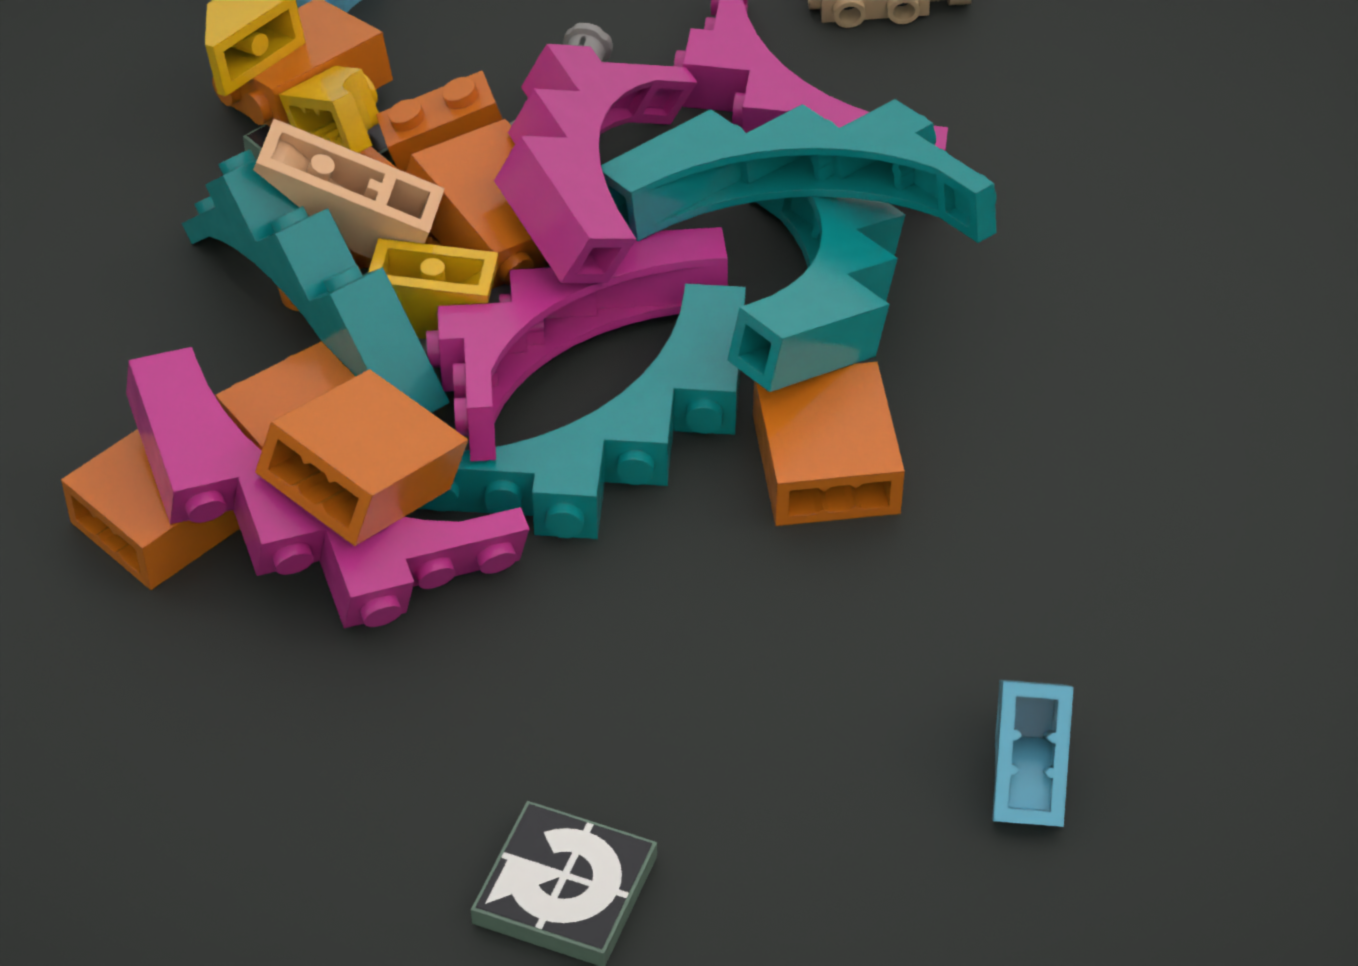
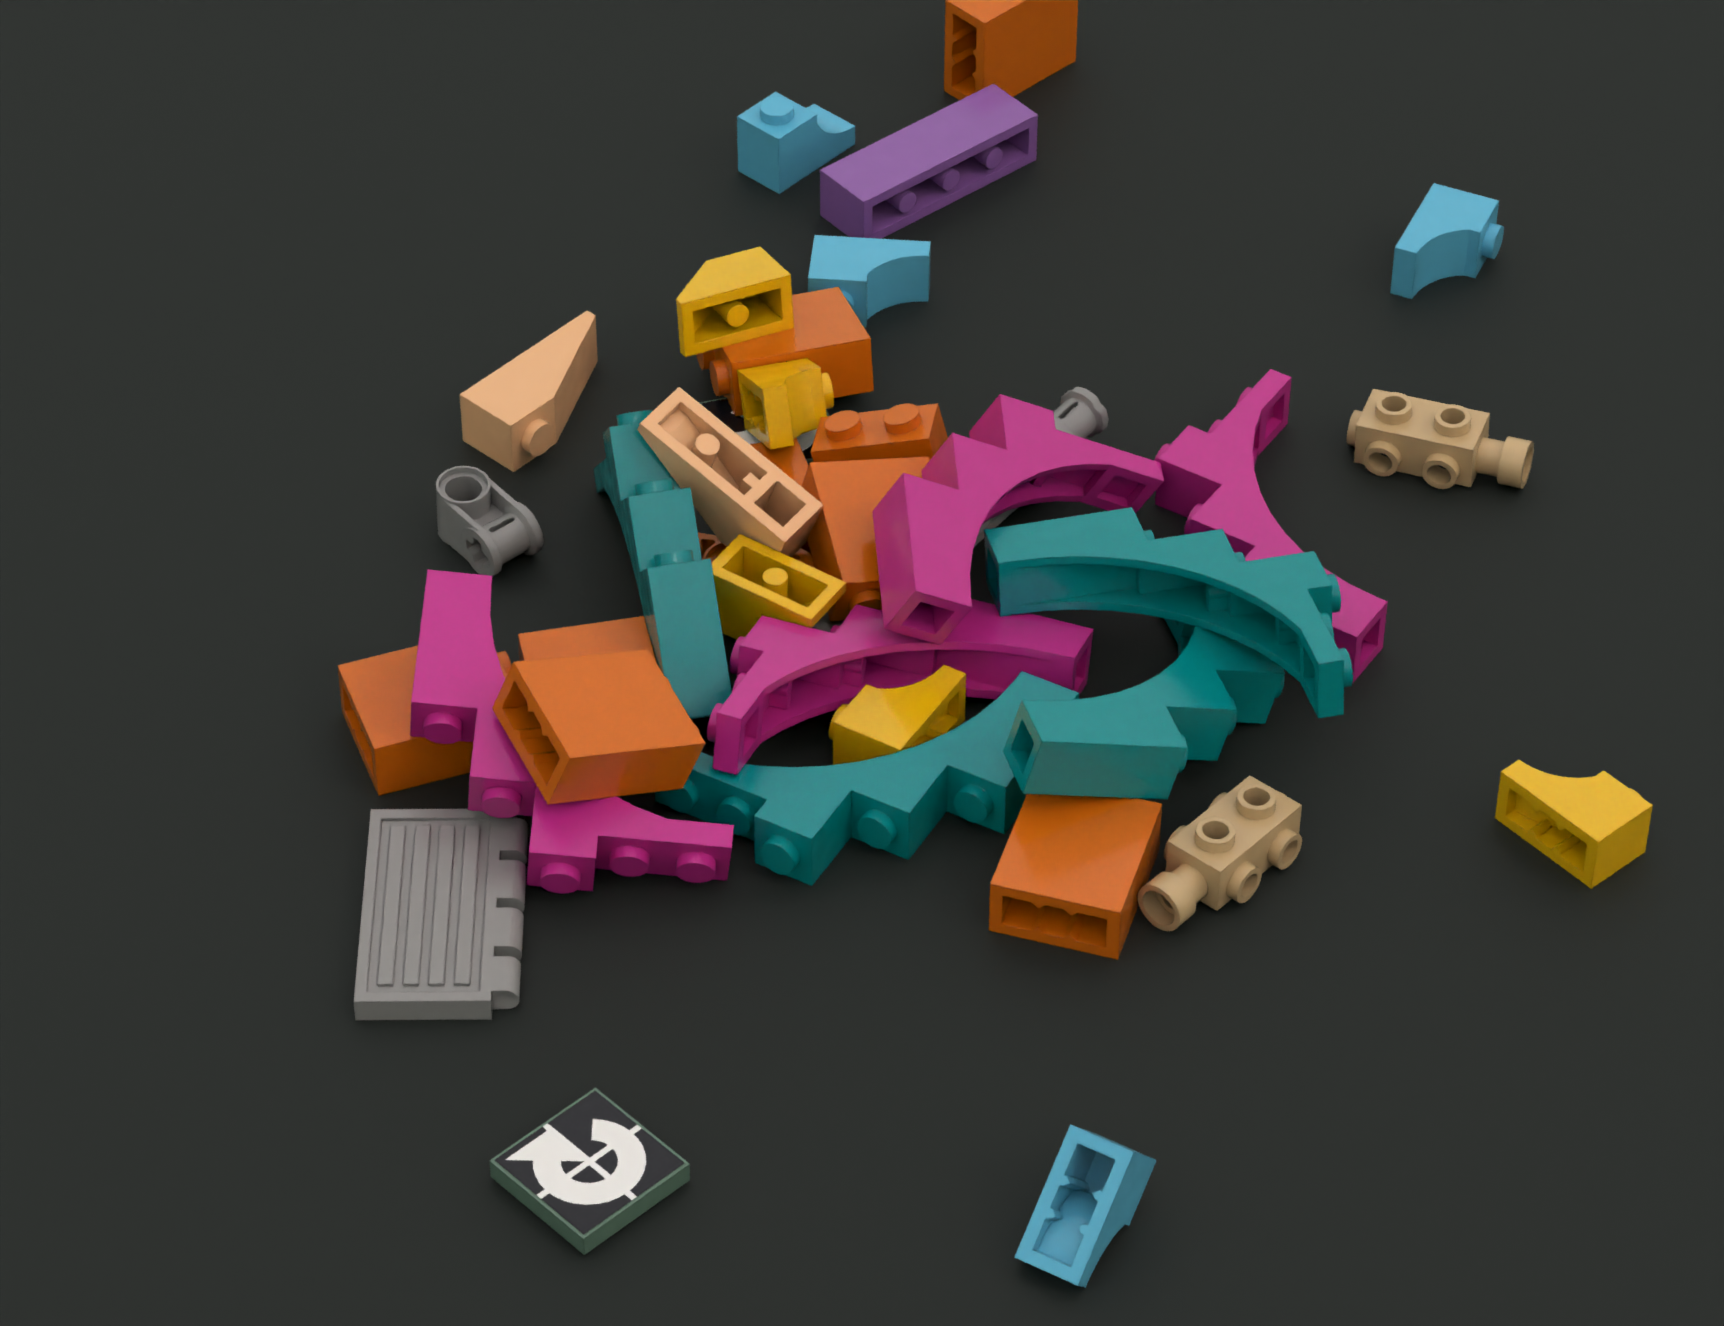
camera: 25 degrees right, 5 degrees down
none -> light grey hinge [353,809,529,1021]
none -> light grey piece [436,466,544,577]
none -> light nougat slope [460,310,598,472]
none -> yellow arch [829,665,966,765]
none -> tan brick [1138,775,1302,931]
none -> yellow arch [1495,760,1653,889]

